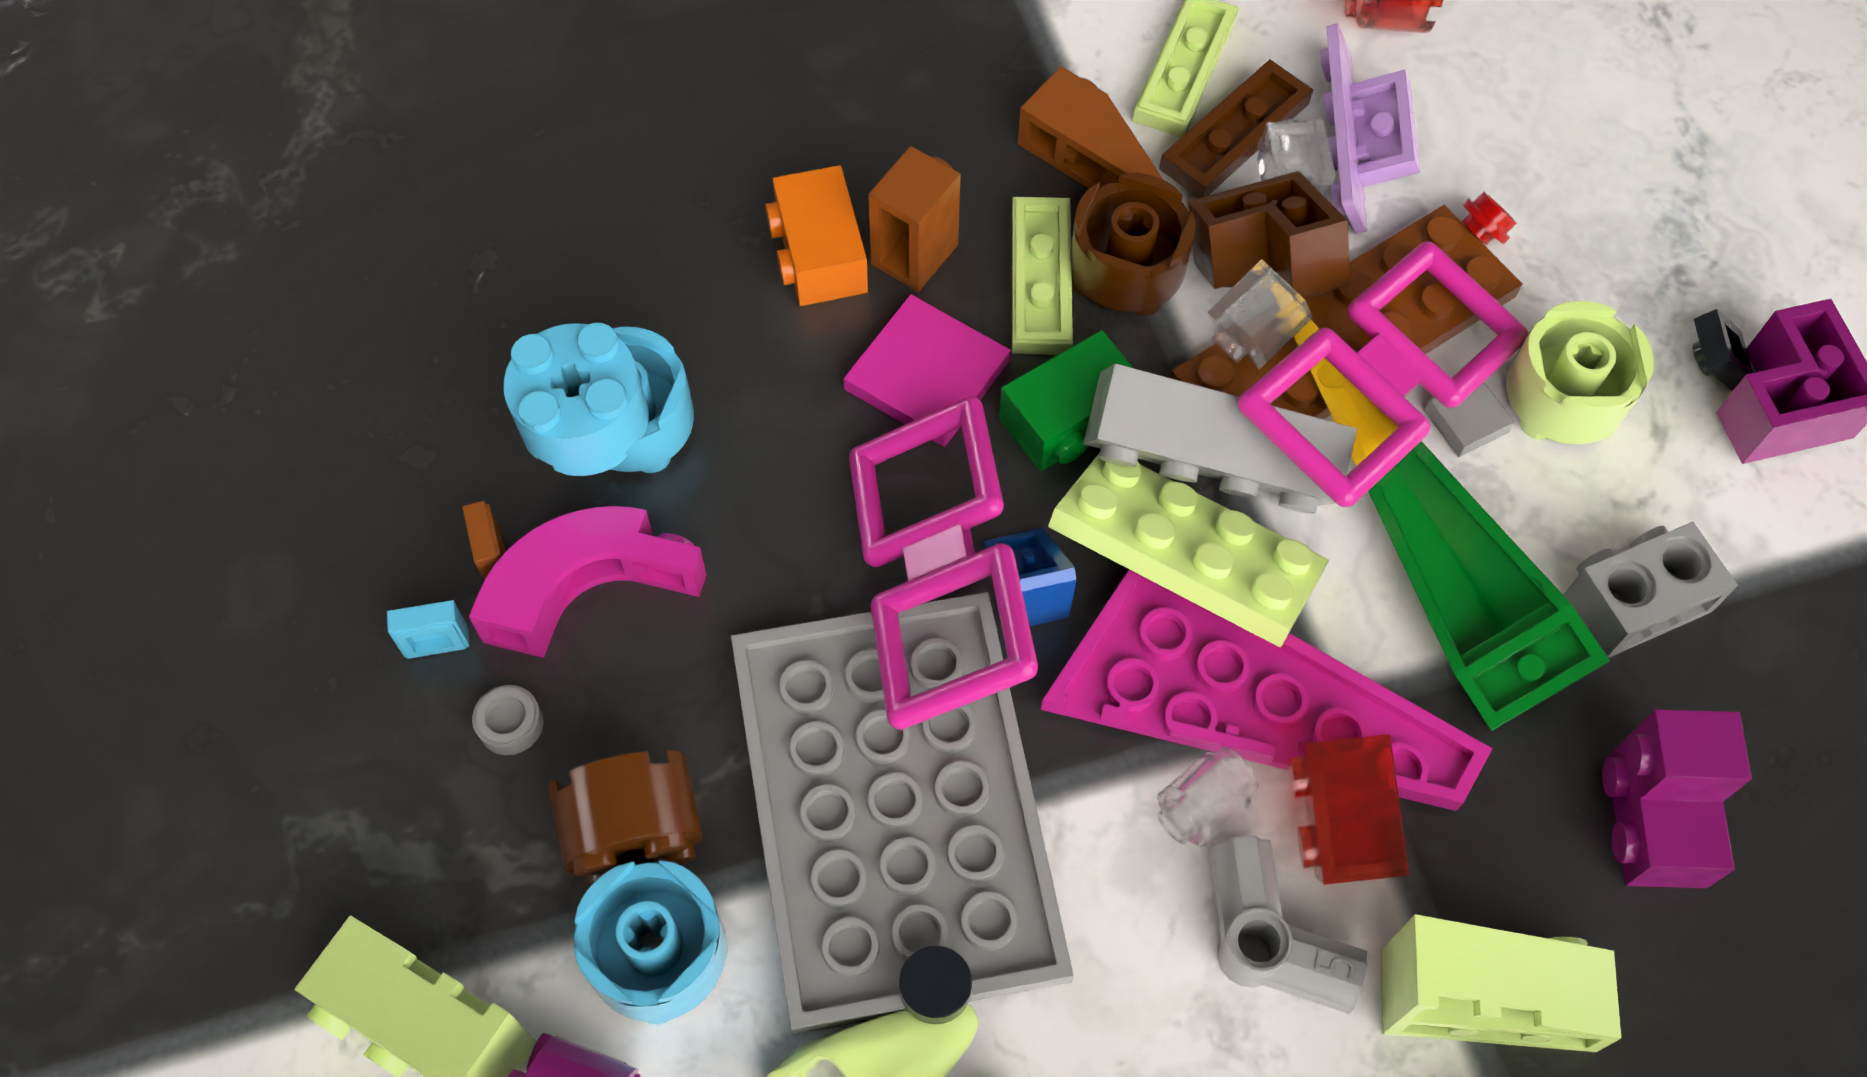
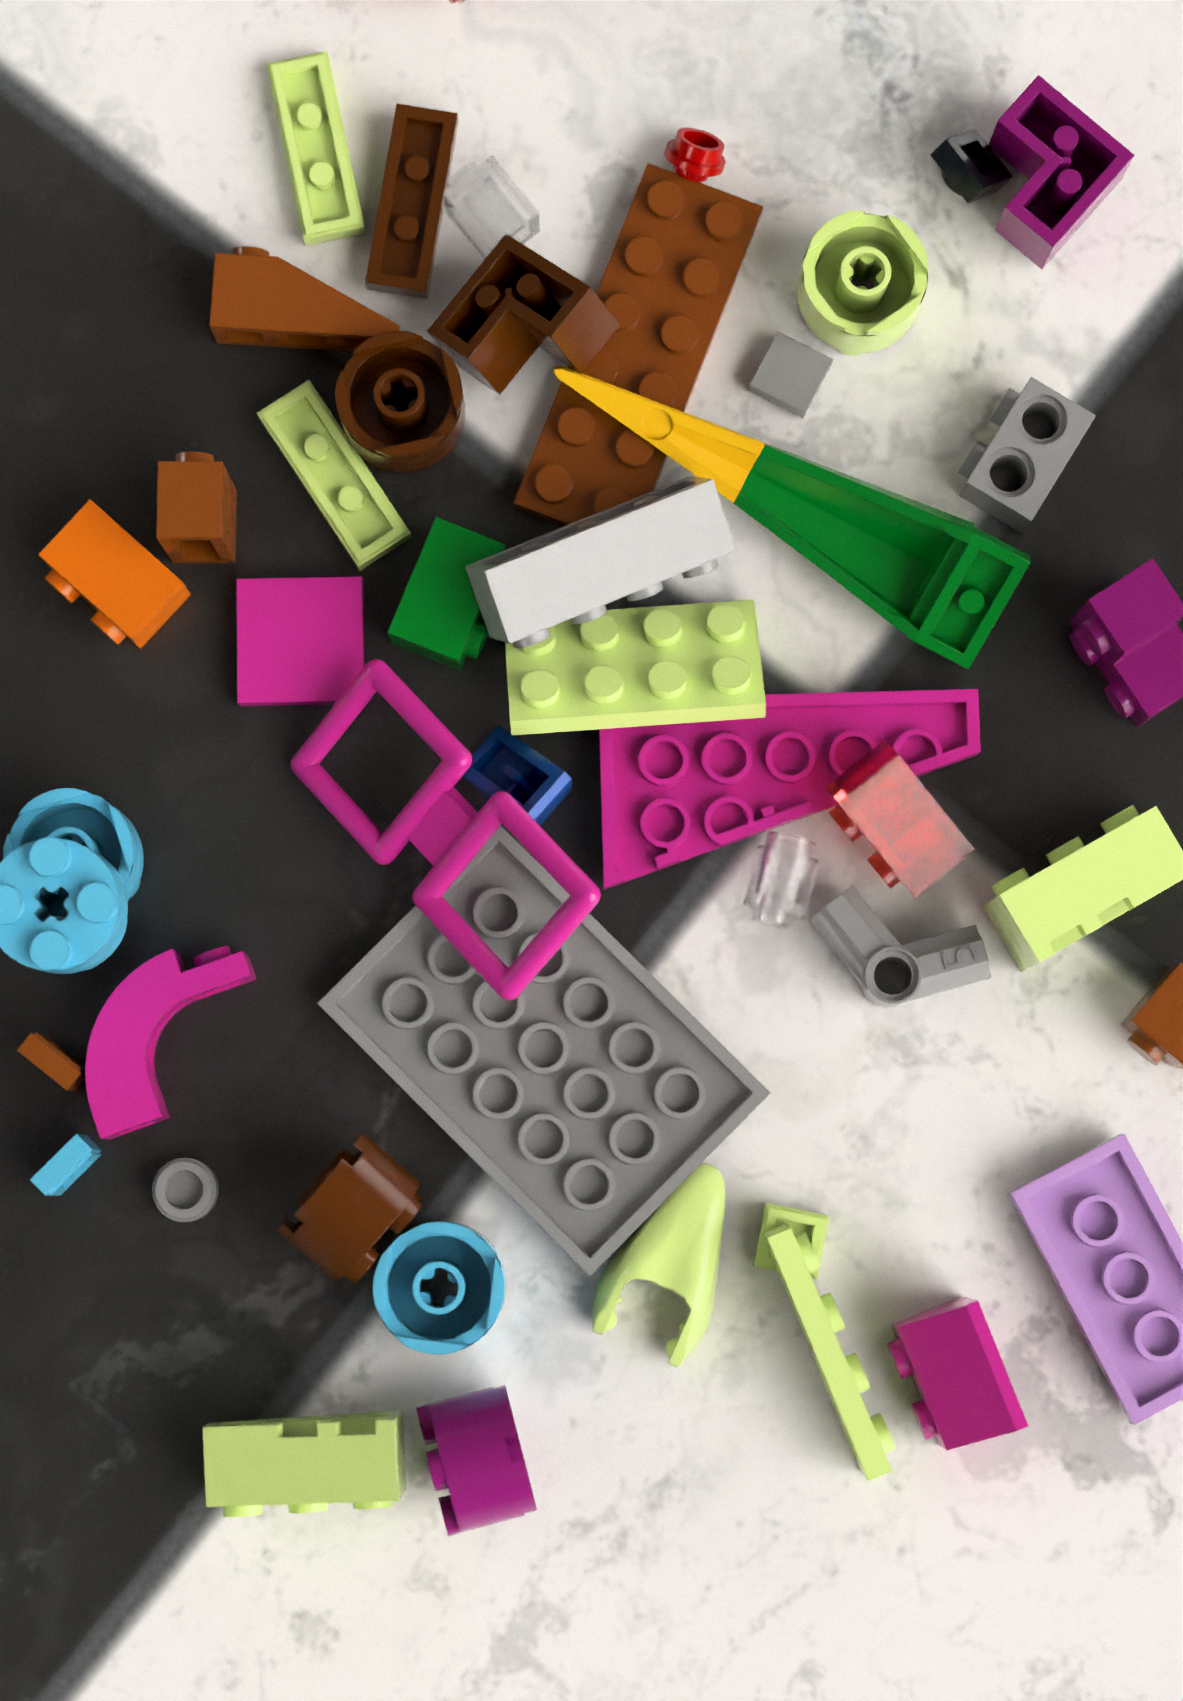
camera: 35 degrees left, 20 degrees up
black tile [899,946,972,1024] -> none
clear brick [1207,259,1313,369] -> none
dark pink bar [1238,242,1529,507] -> none
lavender bracket [1320,23,1420,234] -> none

